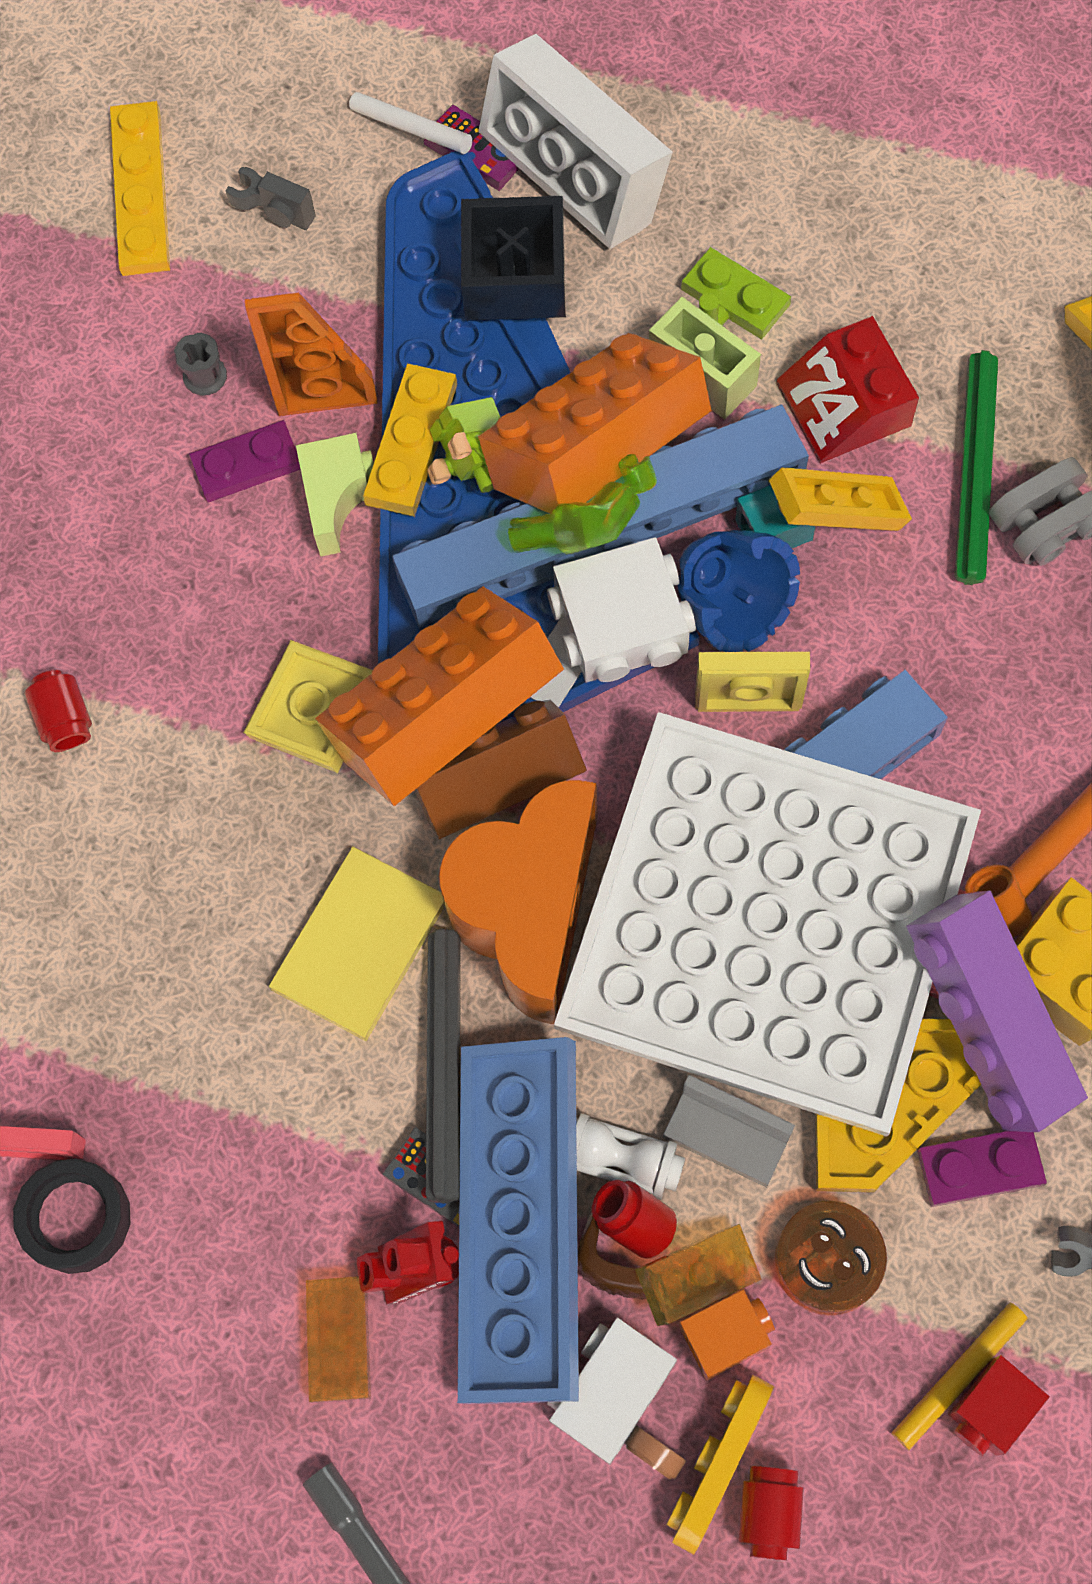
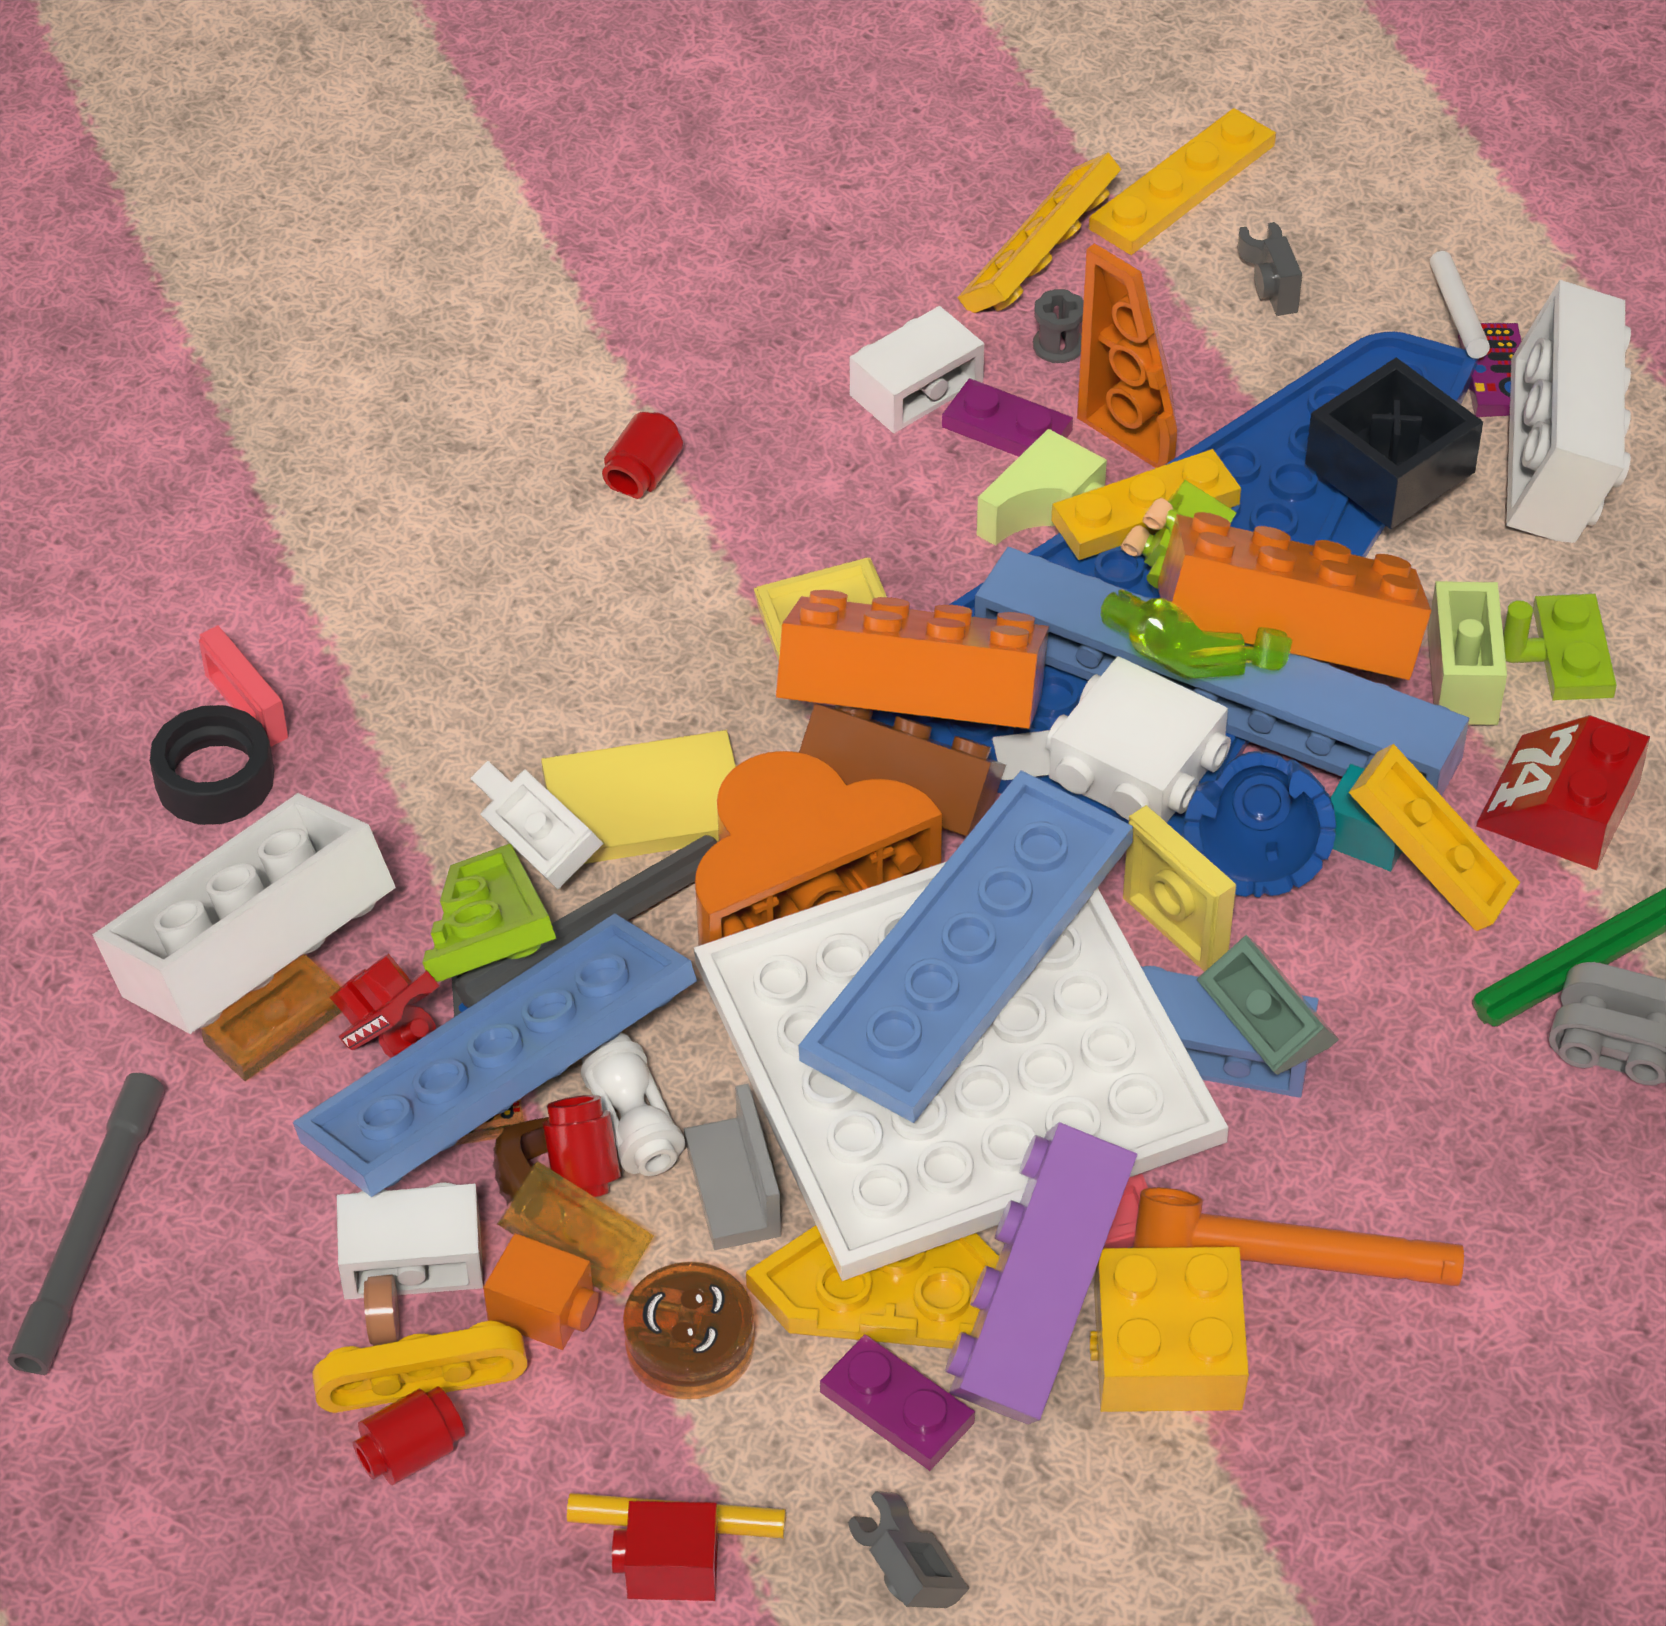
camera: 45 degrees right, 20 degrees down
none -> white brick [92,793,396,1034]
none -> lime wing [422,844,556,982]
none -> white hinge [470,761,604,889]
none -> medium blue plate [798,770,1133,1123]
none -> white brick [850,306,984,433]
none -> yellow plate [957,152,1121,313]
none -> sand green slope [1197,935,1339,1075]

